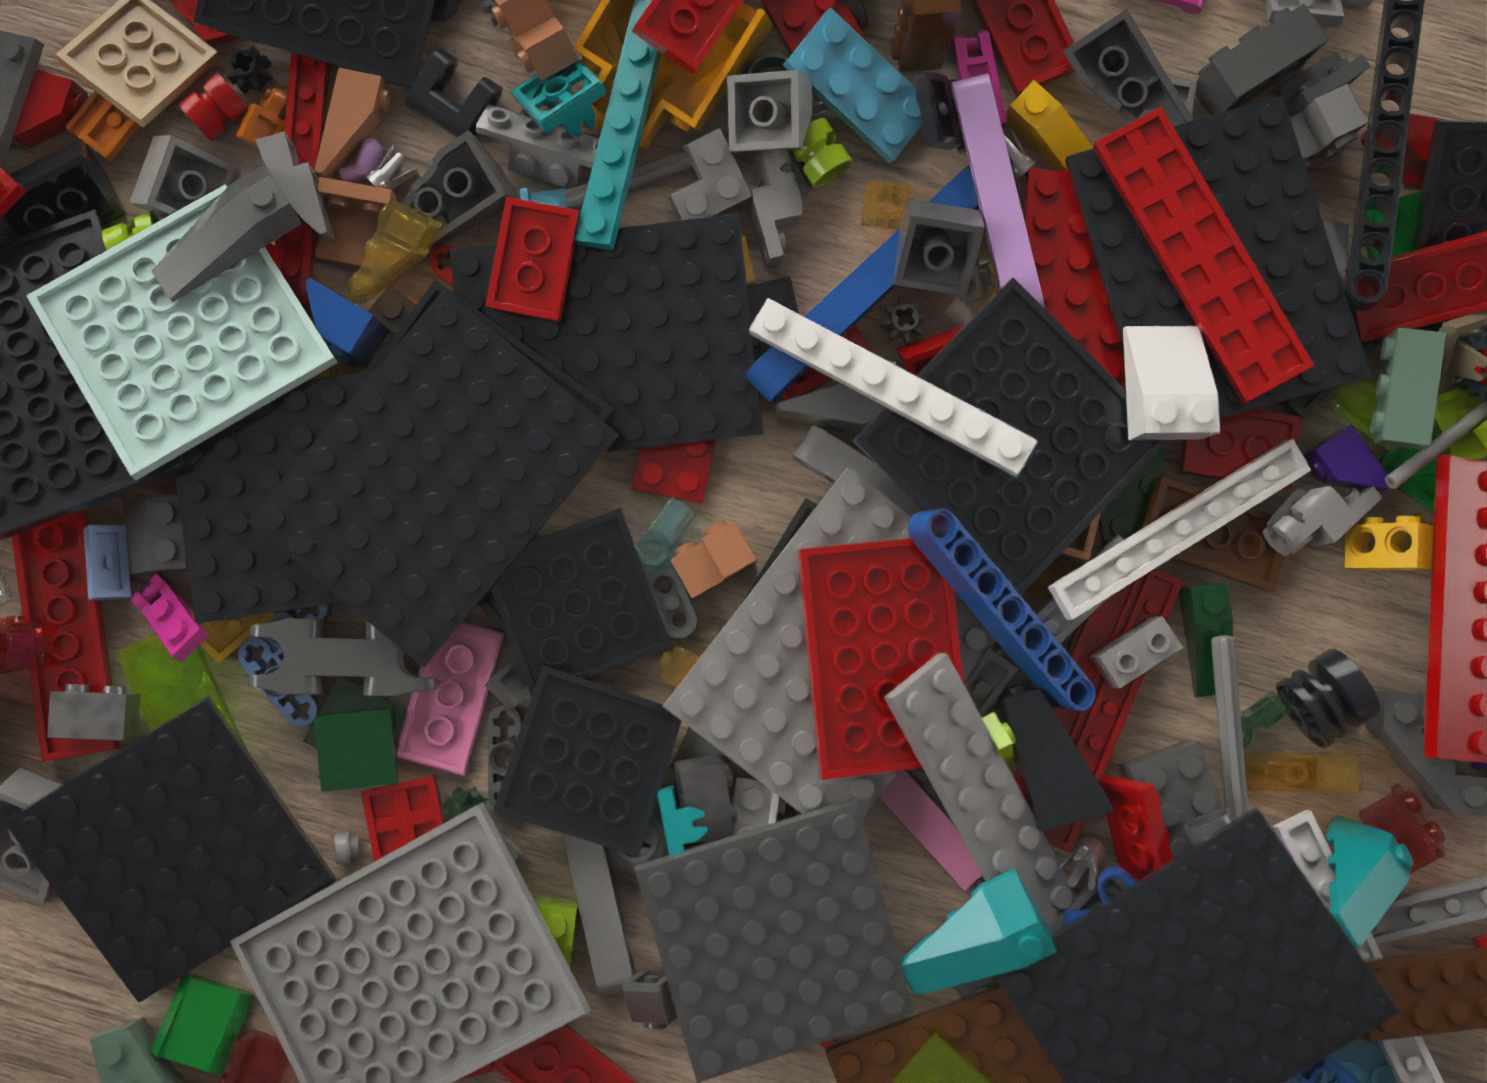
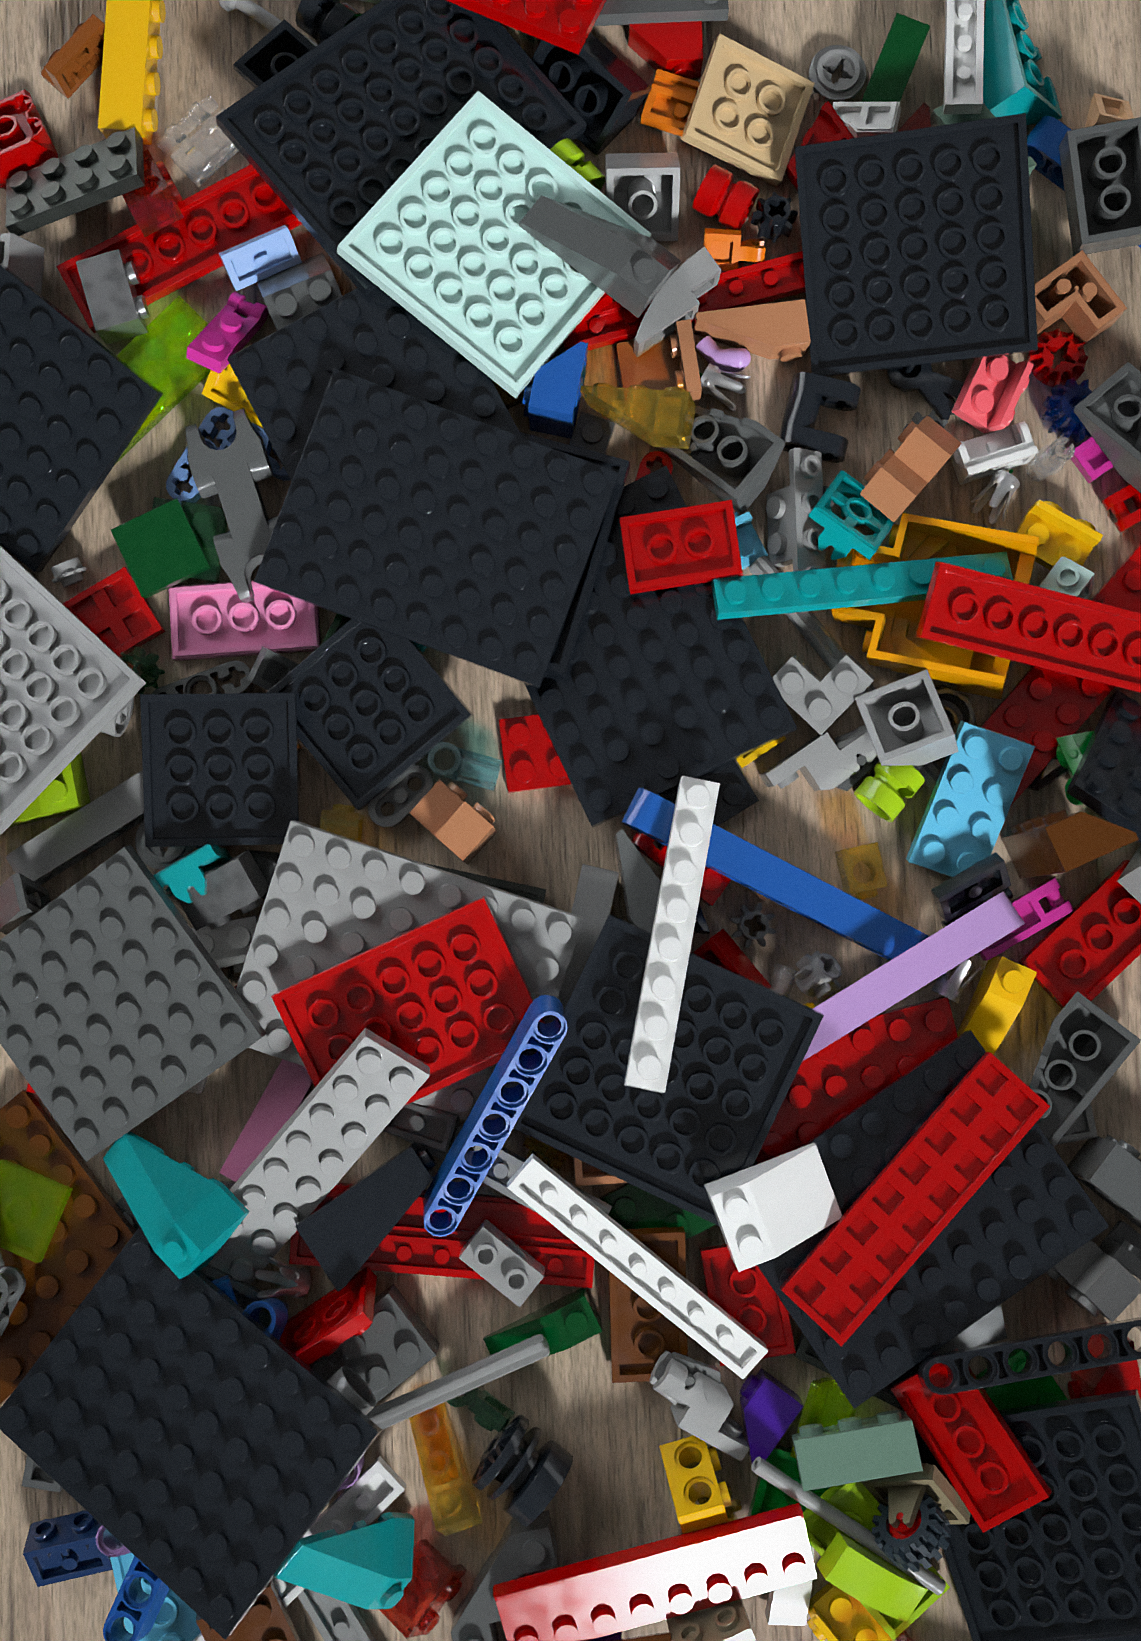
camera: 70 degrees right, 0 degrees up
dark grey slope [893,198,985,296] -> none
lime plate [982,712,1016,774] -> none

